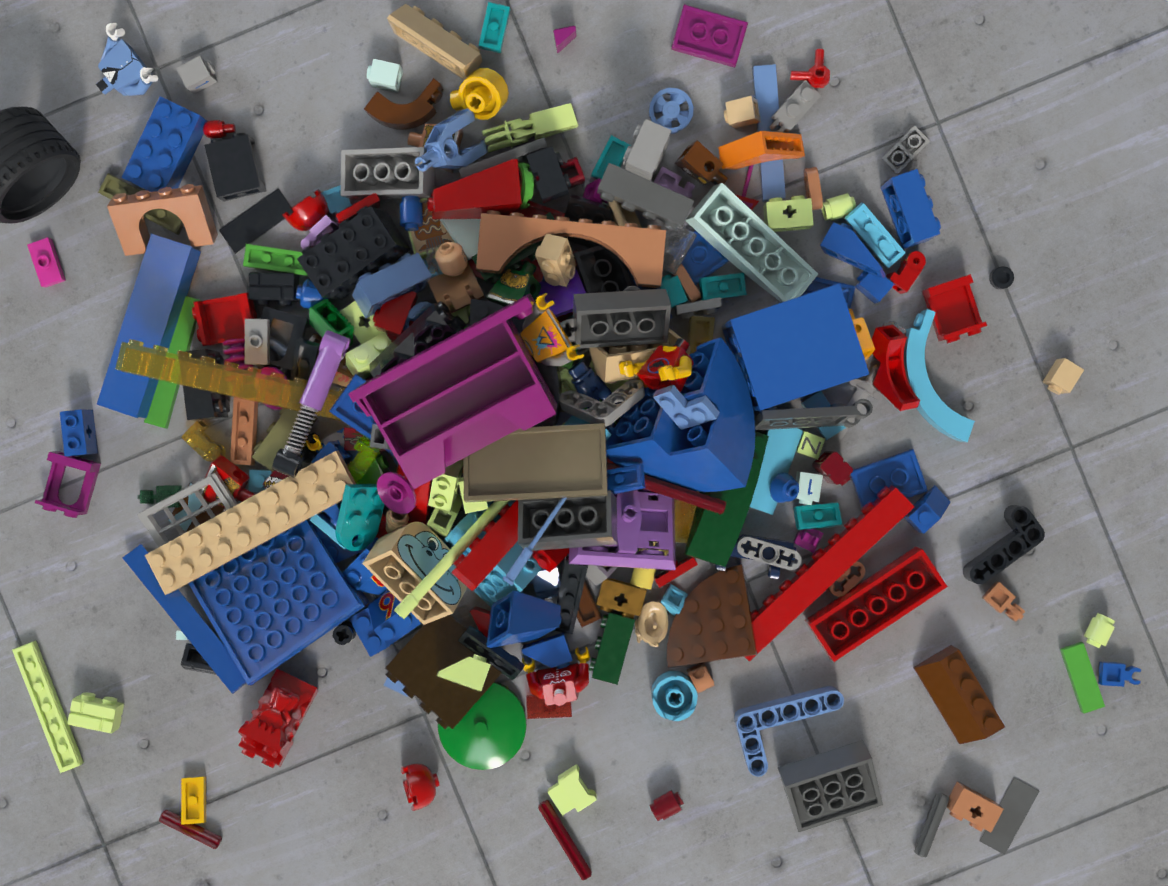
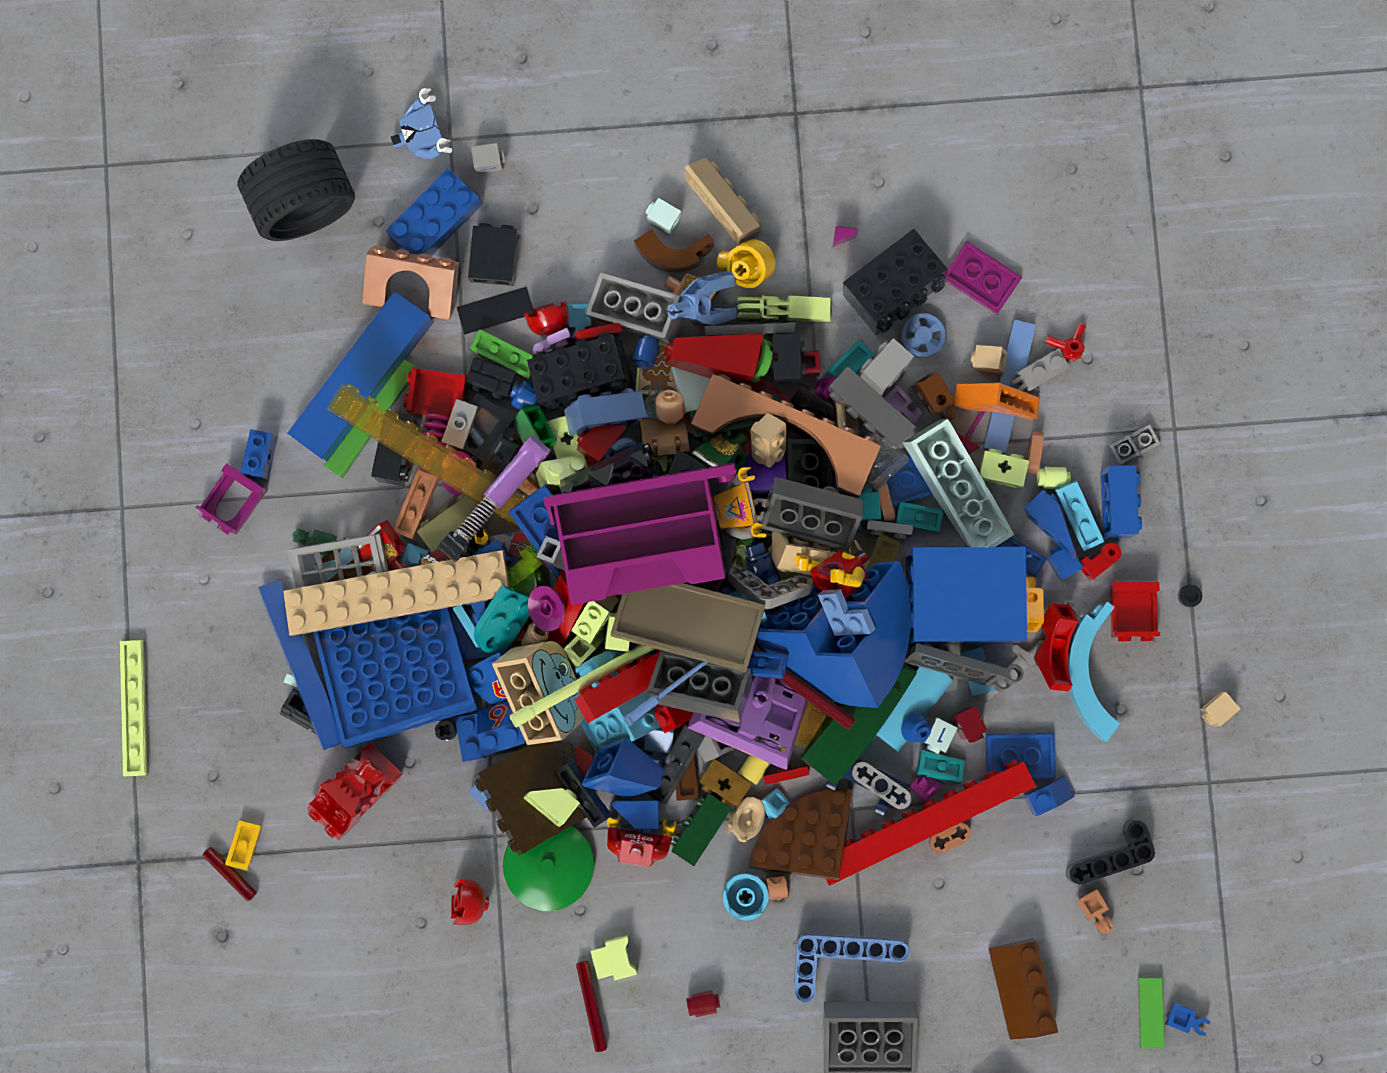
camera: 25 degrees right, 5 degrees down
dark pink plate [27,238,66,288] -> none
yellowish green brick [67,692,124,734] -> none
olive tile [98,173,184,235] -> none
clear yellow leg [181,421,226,462] -> none
red cylinder [203,120,236,139] -> none
teal plate [478,2,511,53] -> none
clear red plate [526,695,572,719] -> none
yellowish green tile [796,431,825,460] -> none
red brick [804,546,948,662] -> none
yellowish green brick [1084,613,1115,648] -> none
none -> black brick [843,229,948,335]

